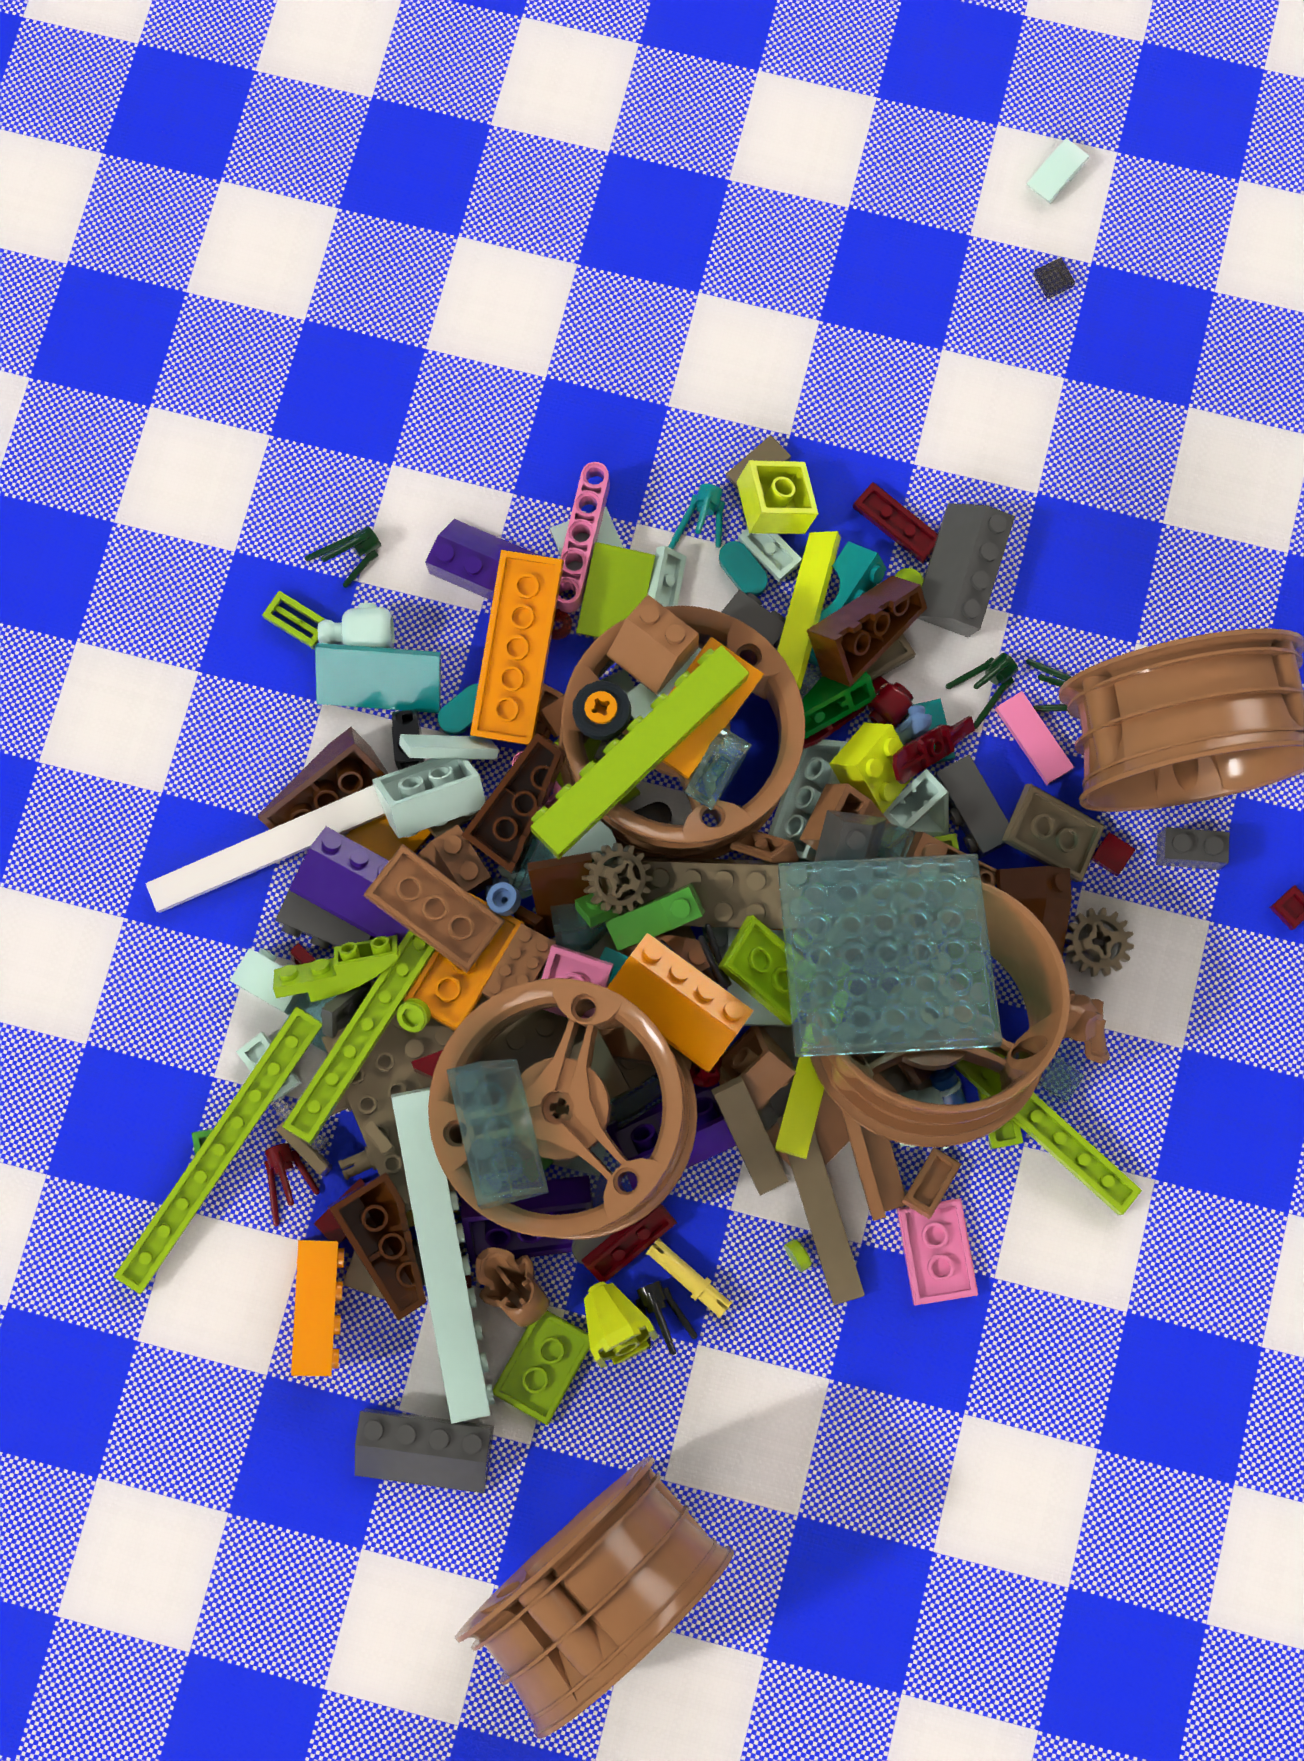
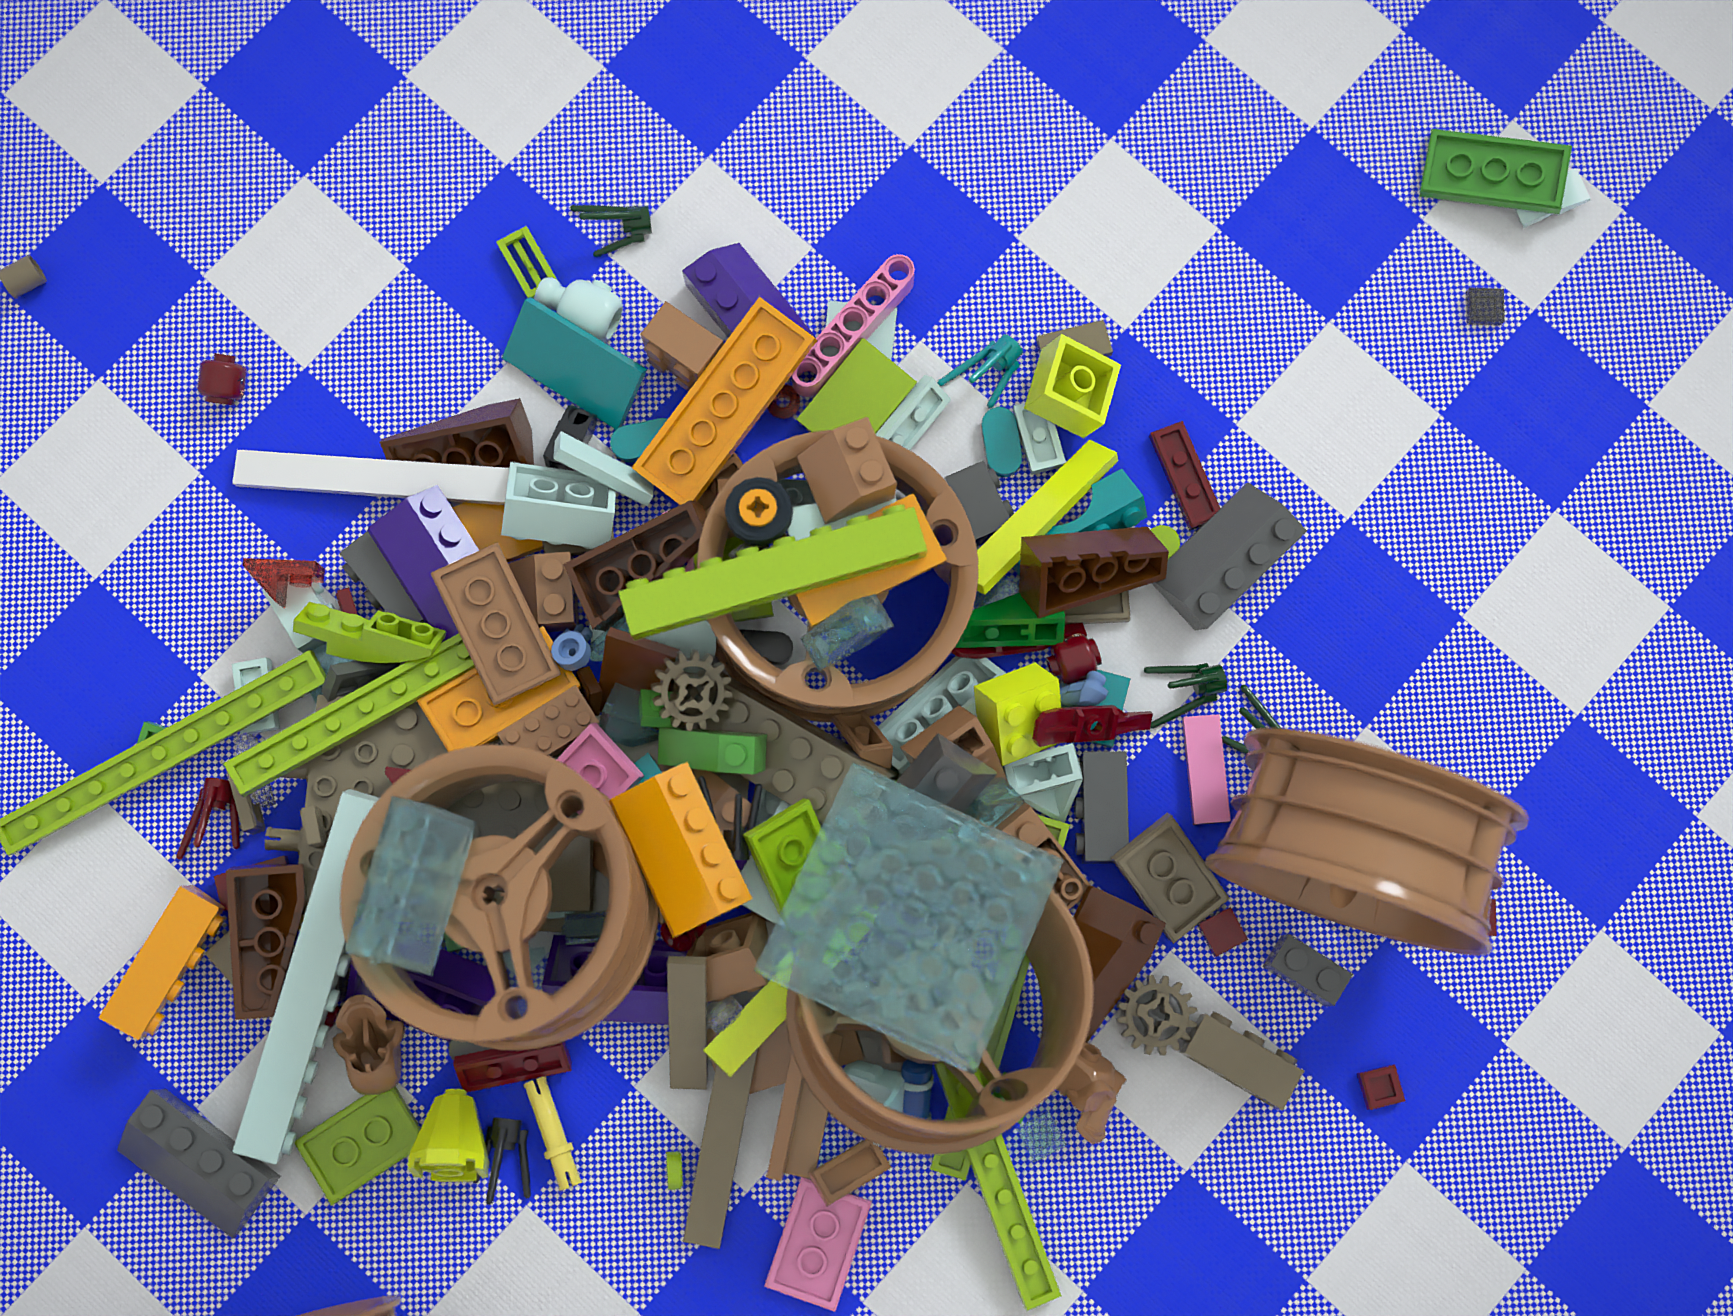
camera: 25 degrees right, 0 degrees up
lime tile [396,998,431,1032] -> none
none -> dark red head [197,353,247,406]
none -> clear red slope [243,558,325,609]
none -> medium nougat brick [640,301,724,391]
none -> clear tile [706,997,743,1033]
none -> dark tan brick [1179,1011,1304,1110]
none -> bright green tile [1419,129,1572,214]

